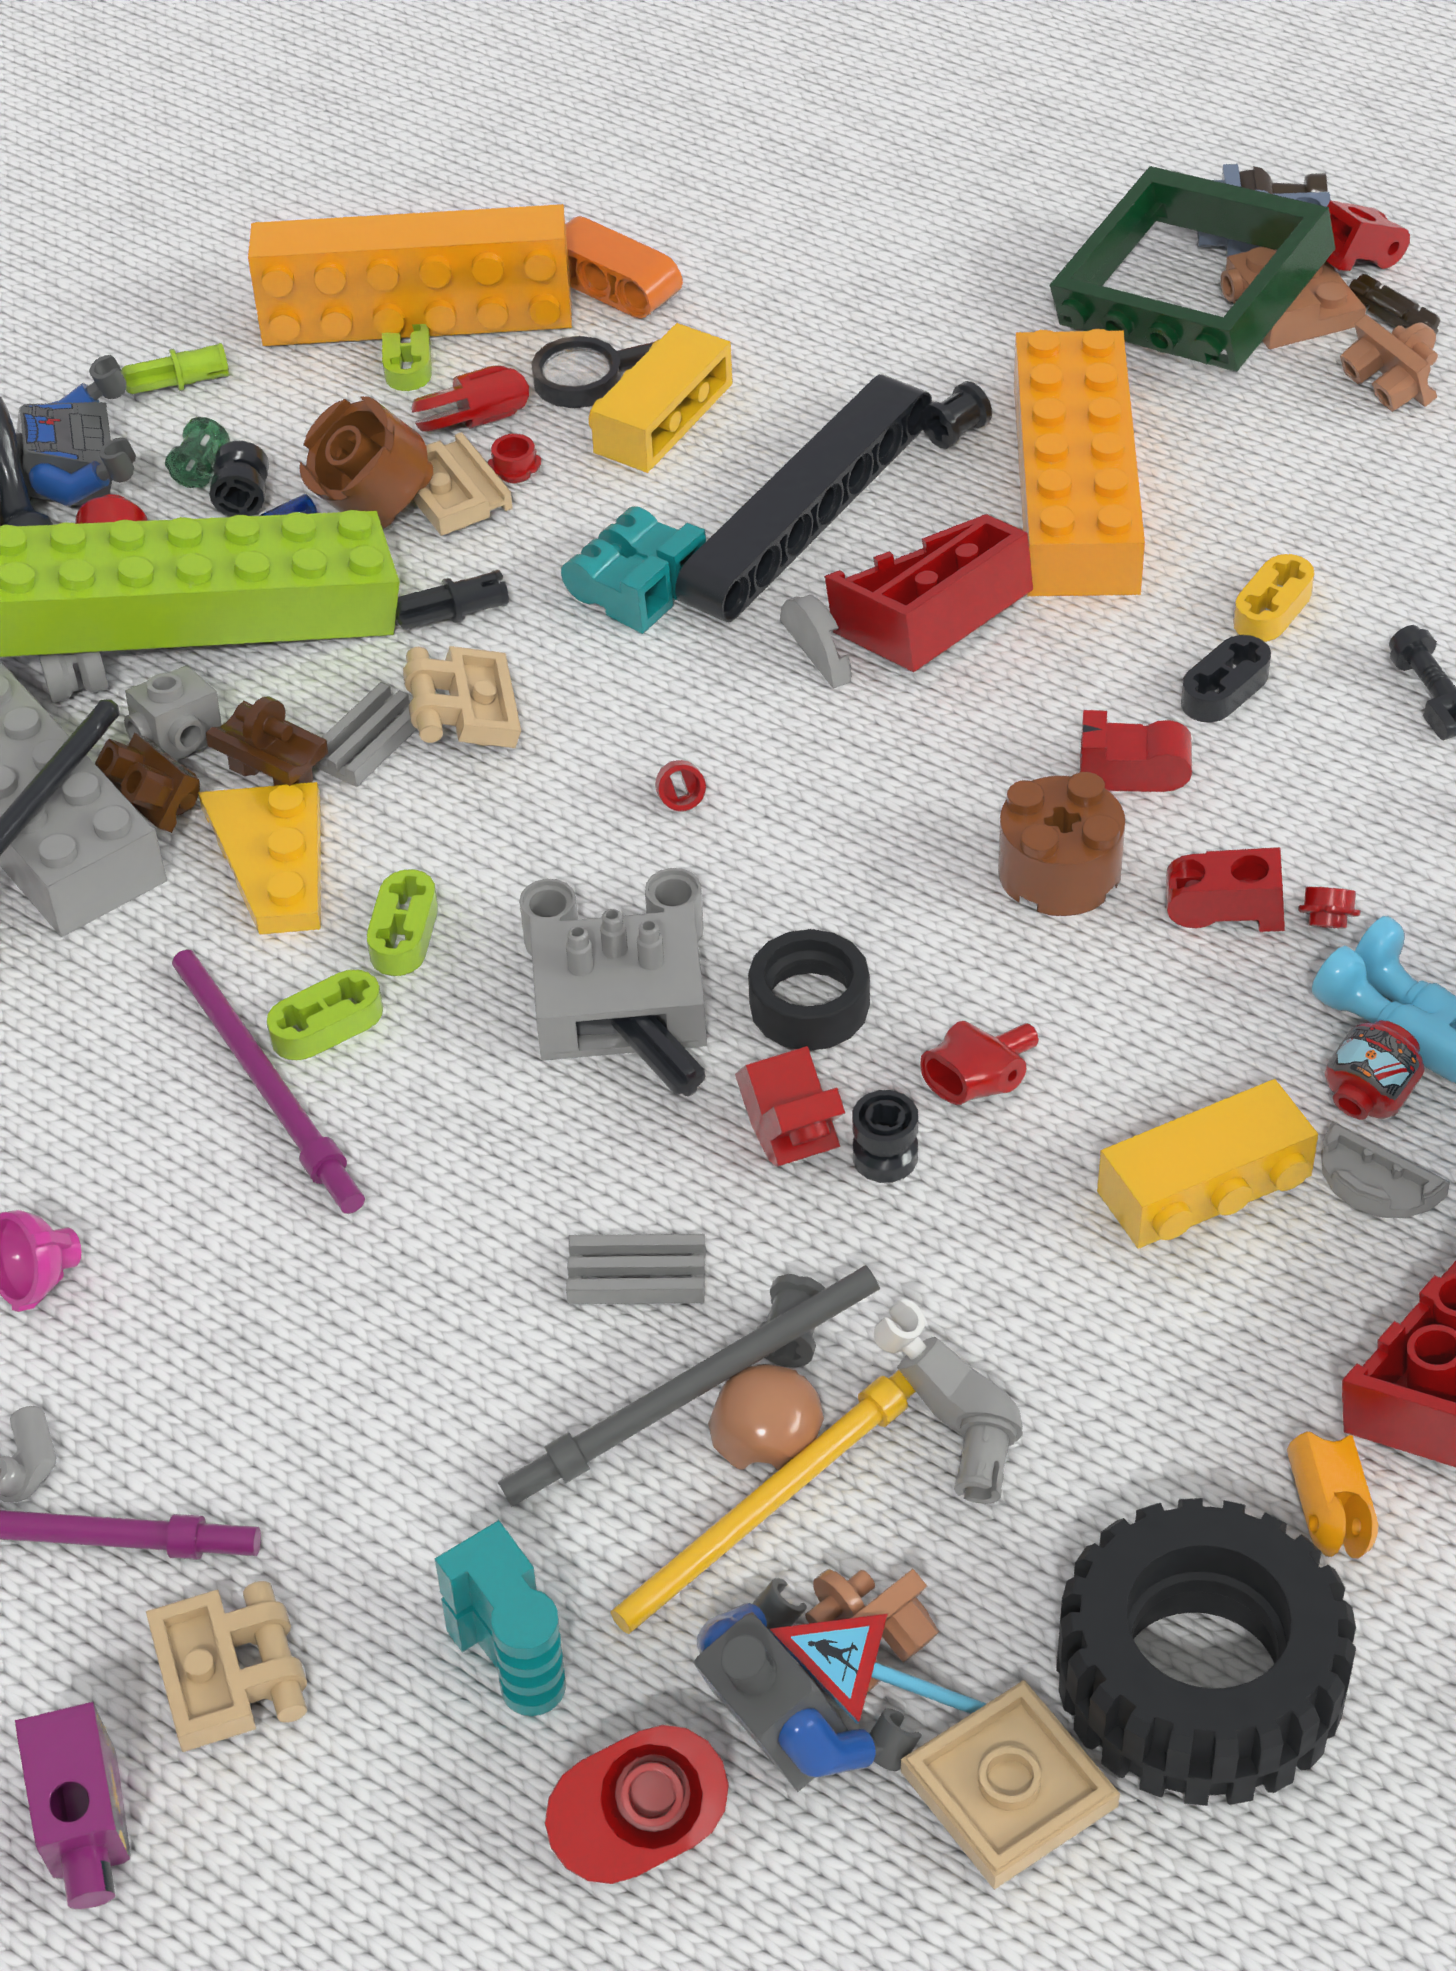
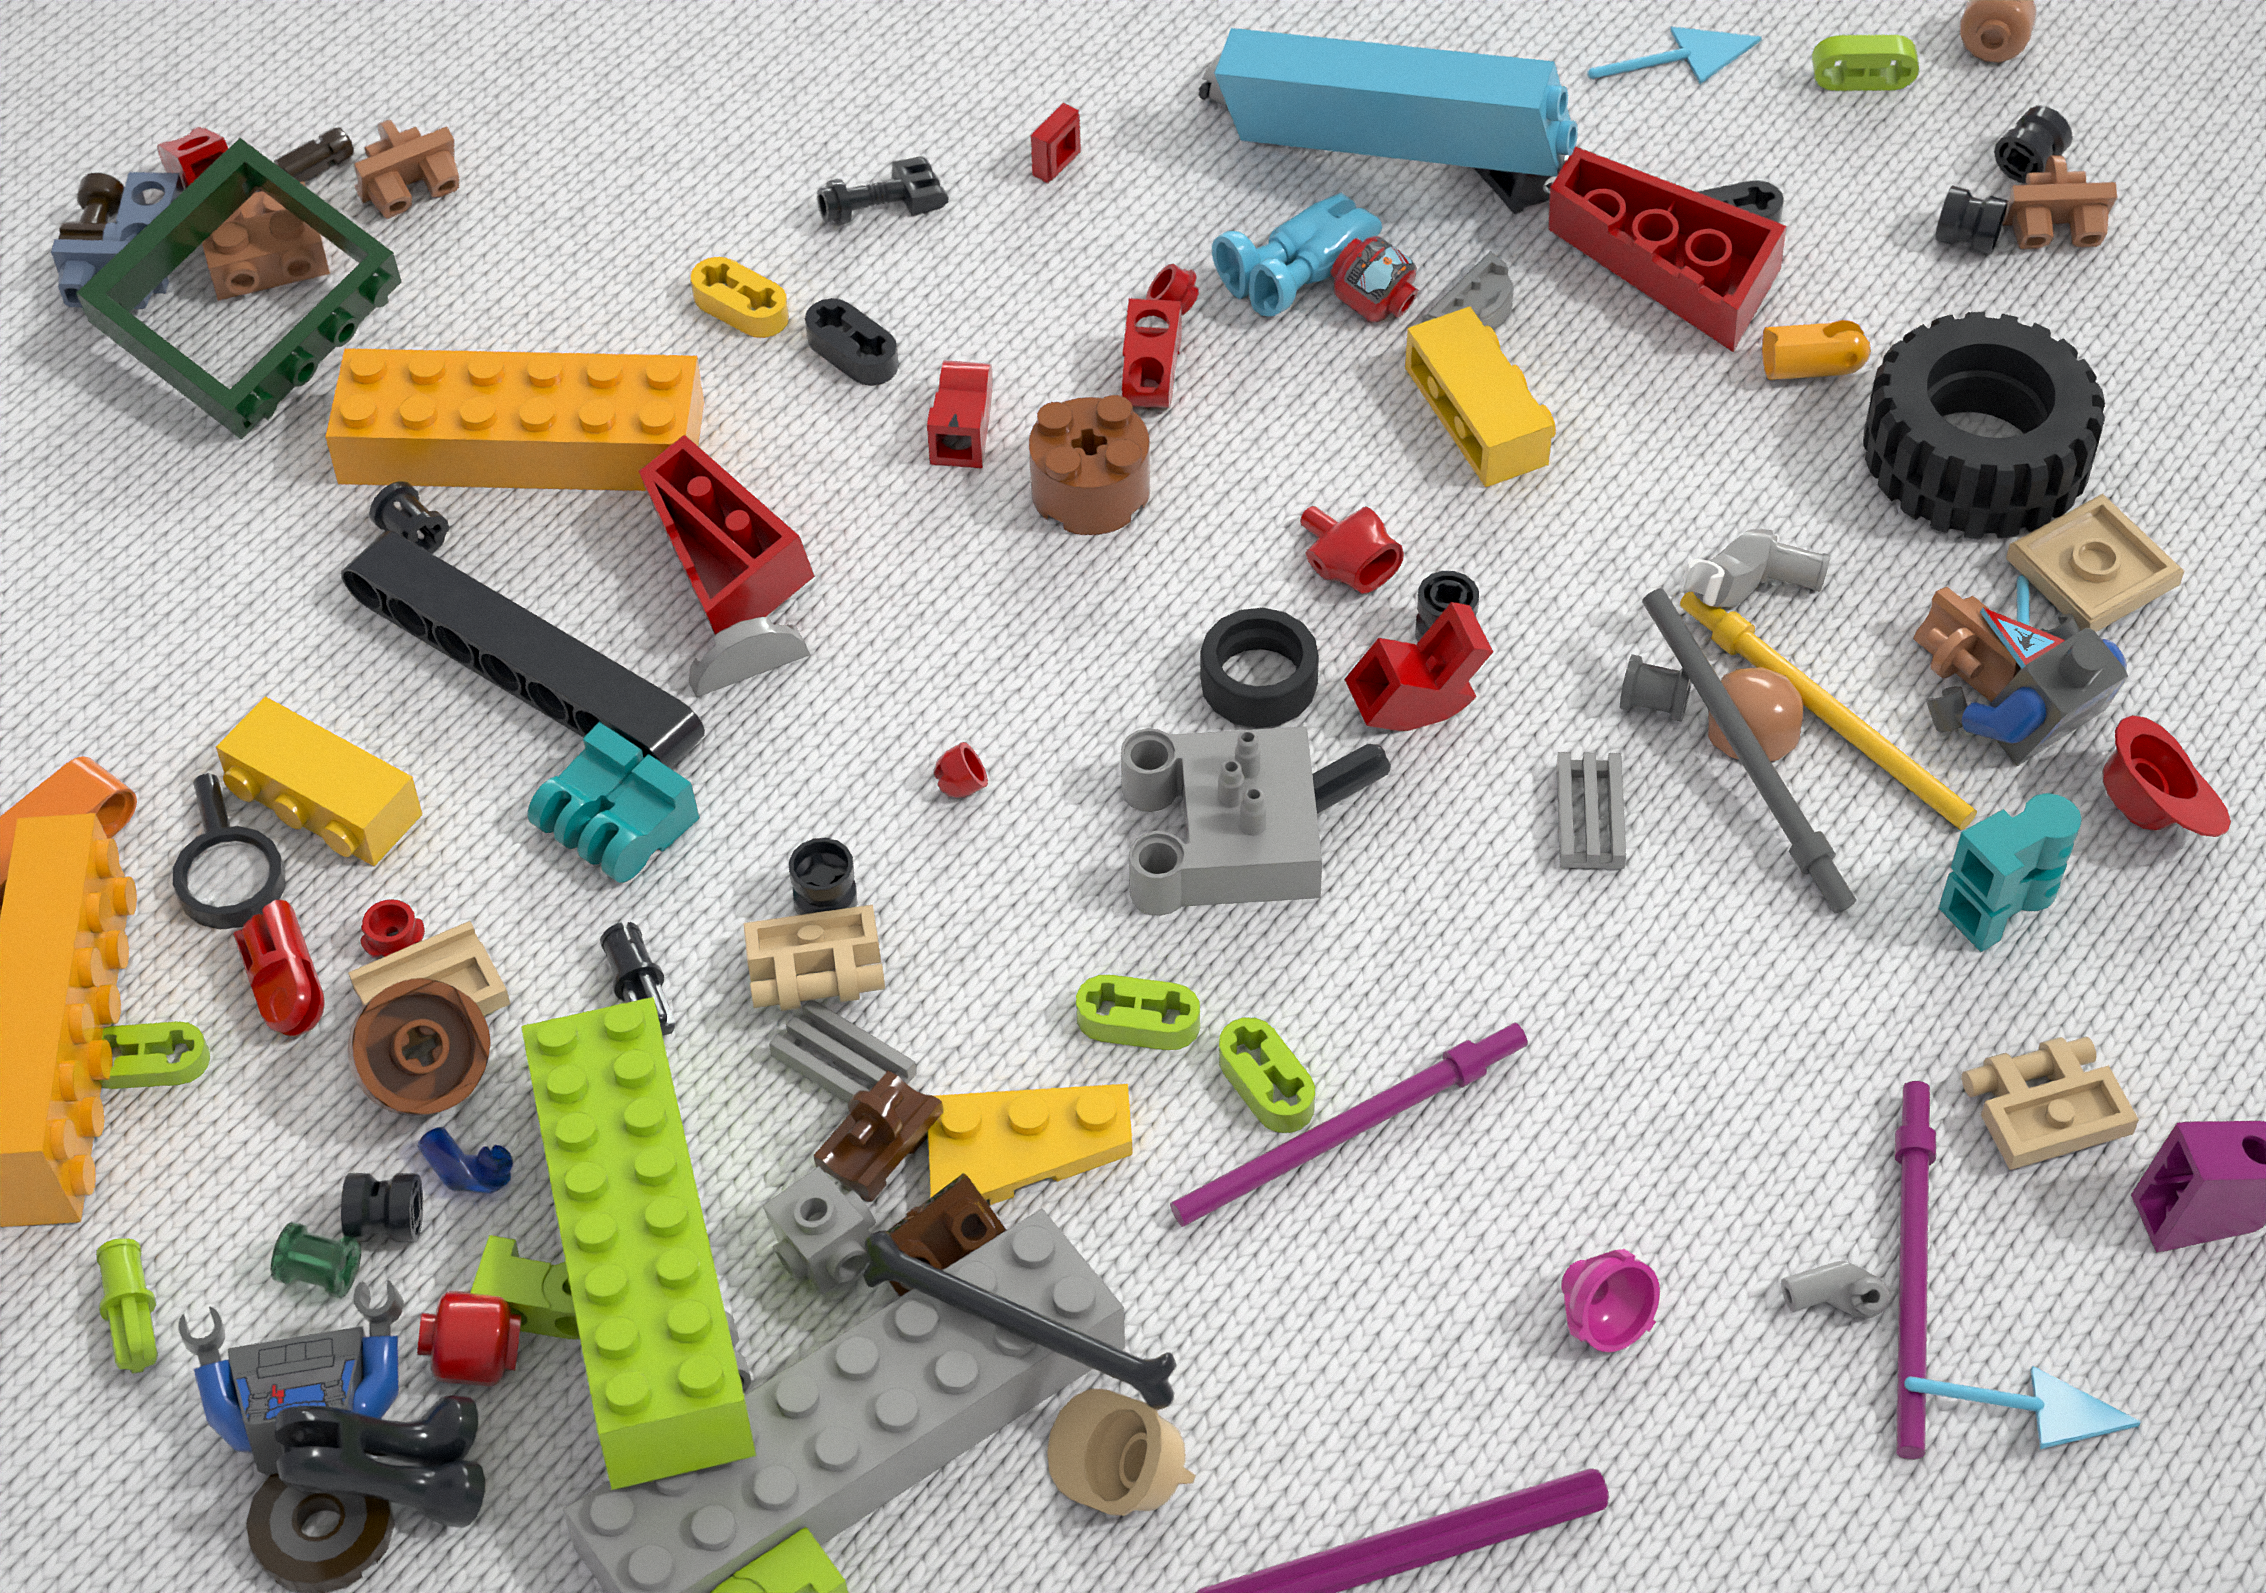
camera: 90 degrees left, 5 degrees up
none -> black wheel [789,838,858,915]

